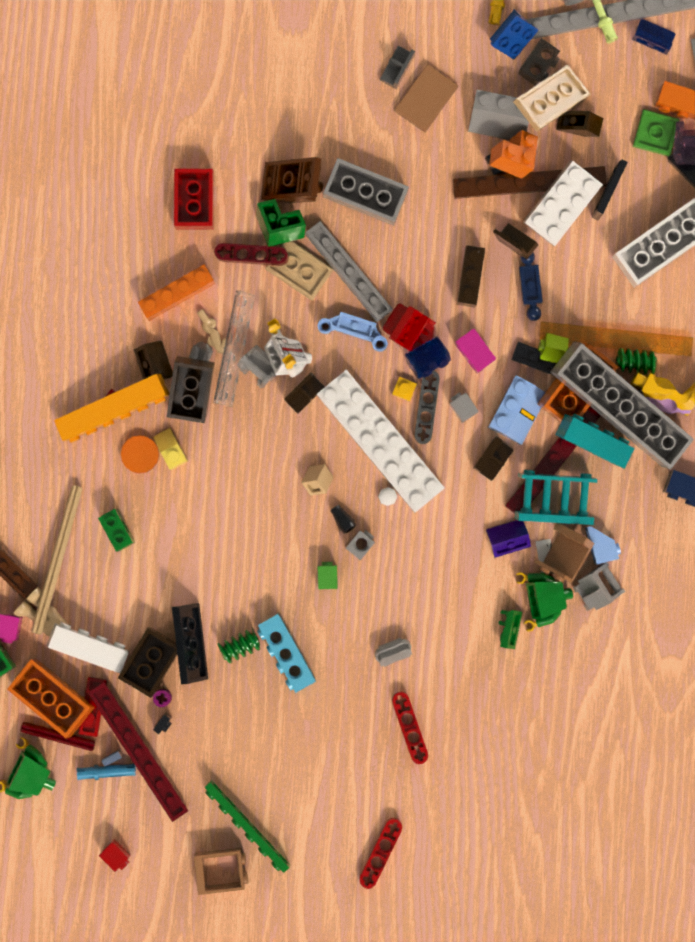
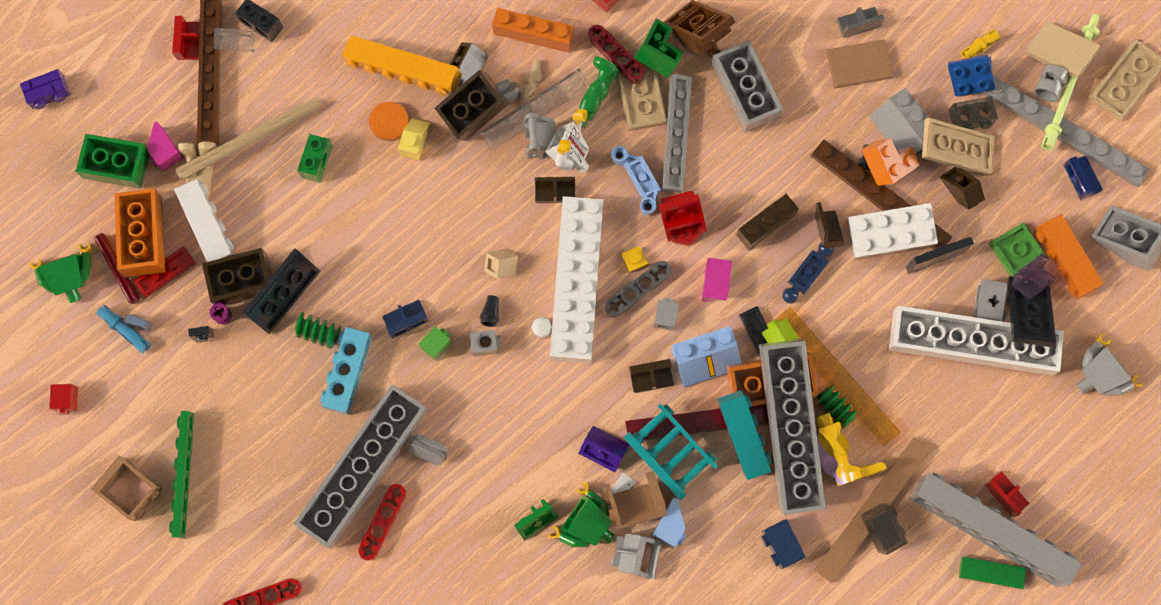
camera: 45 degrees right, 10 degrees down
dark red plate [88,682,188,822] -> none
clear blue brick [405,336,451,379] -> none
none -> light grey brick [294,384,429,549]
none -> dark blue panel [382,300,429,339]
none -> green piece [579,56,619,128]
none -> light grey brick [973,279,1009,322]

